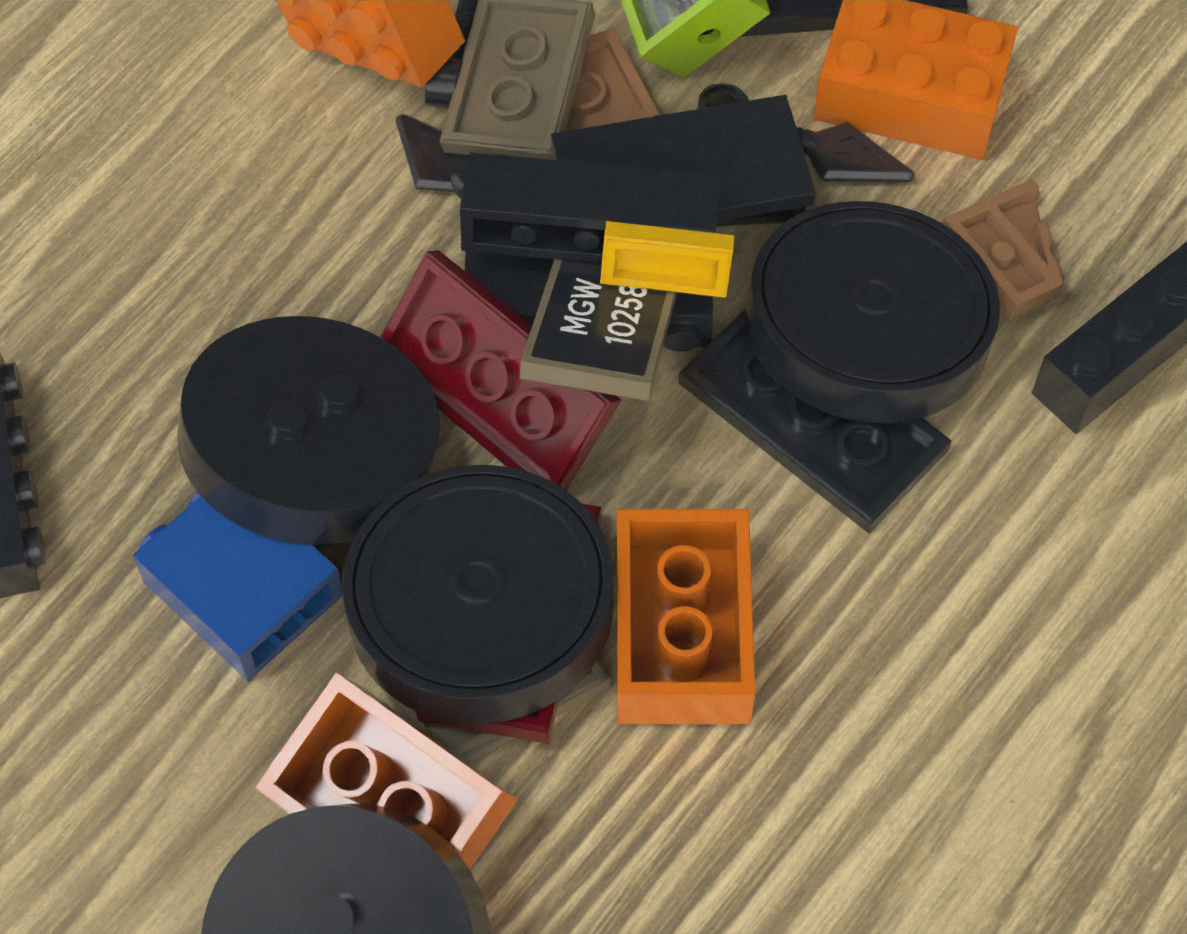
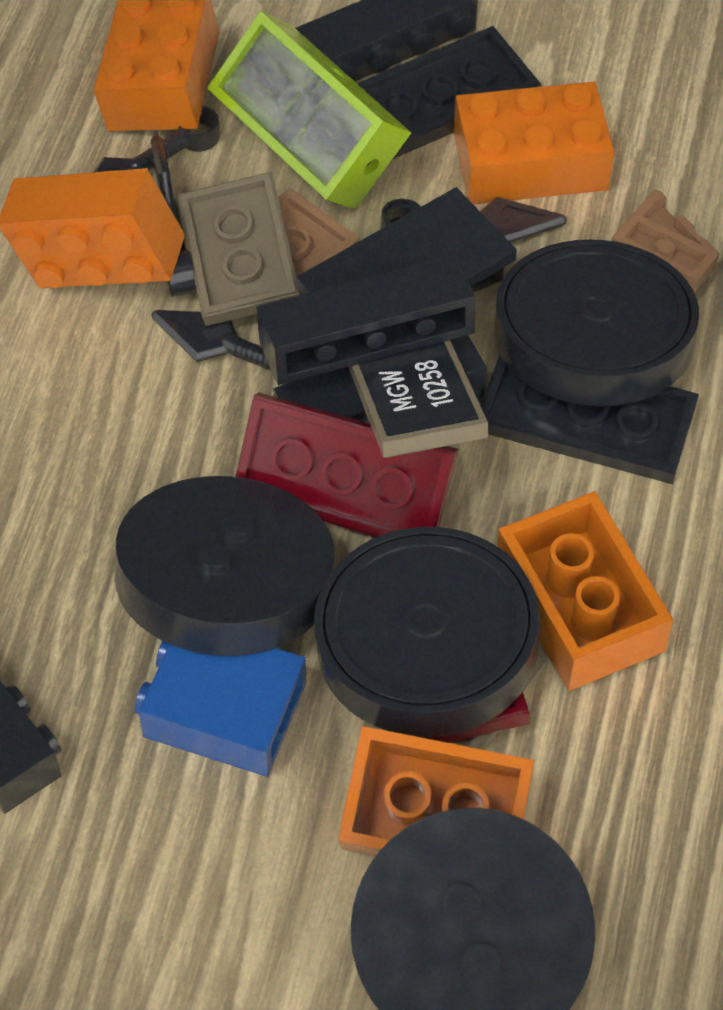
camera: 25 degrees left, 5 degrees down
yellow tile [600,221,734,298] -> none

